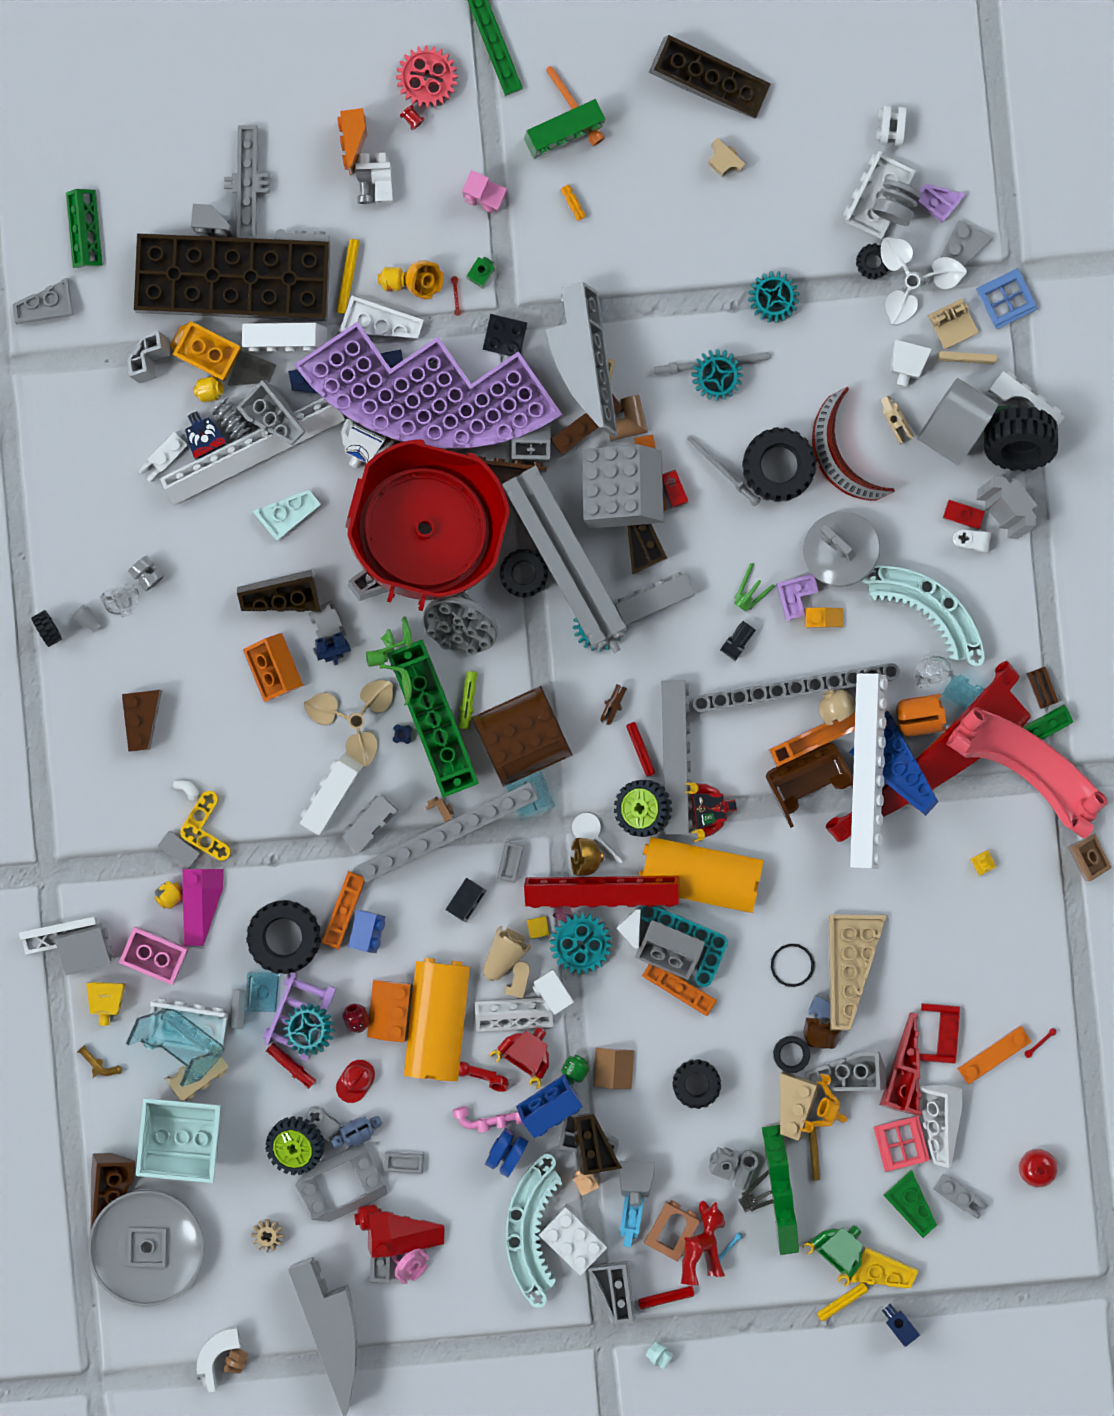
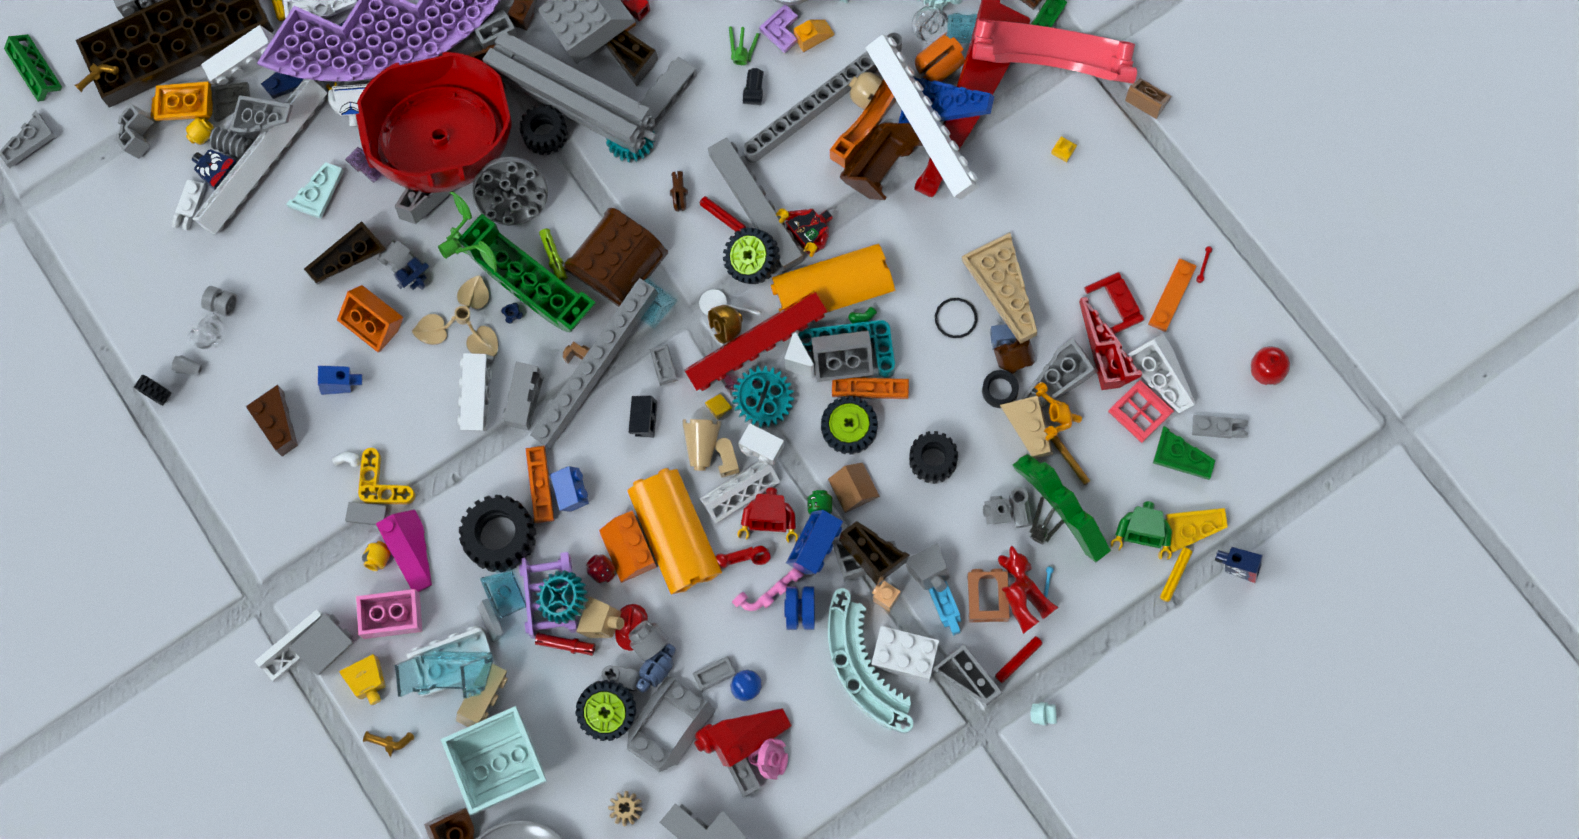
camera: 20 degrees left, 15 degrees down
none -> pearl gold piece [74,63,119,93]
none -> blue torso [318,366,362,395]
none -> clear purple slope [345,147,382,183]
none -> tan torso [576,596,624,638]
none -> light grey piece [629,620,669,661]
none -> blue hair [730,670,762,702]
none -> wheel [821,396,878,455]
none -> green arm [848,307,877,324]

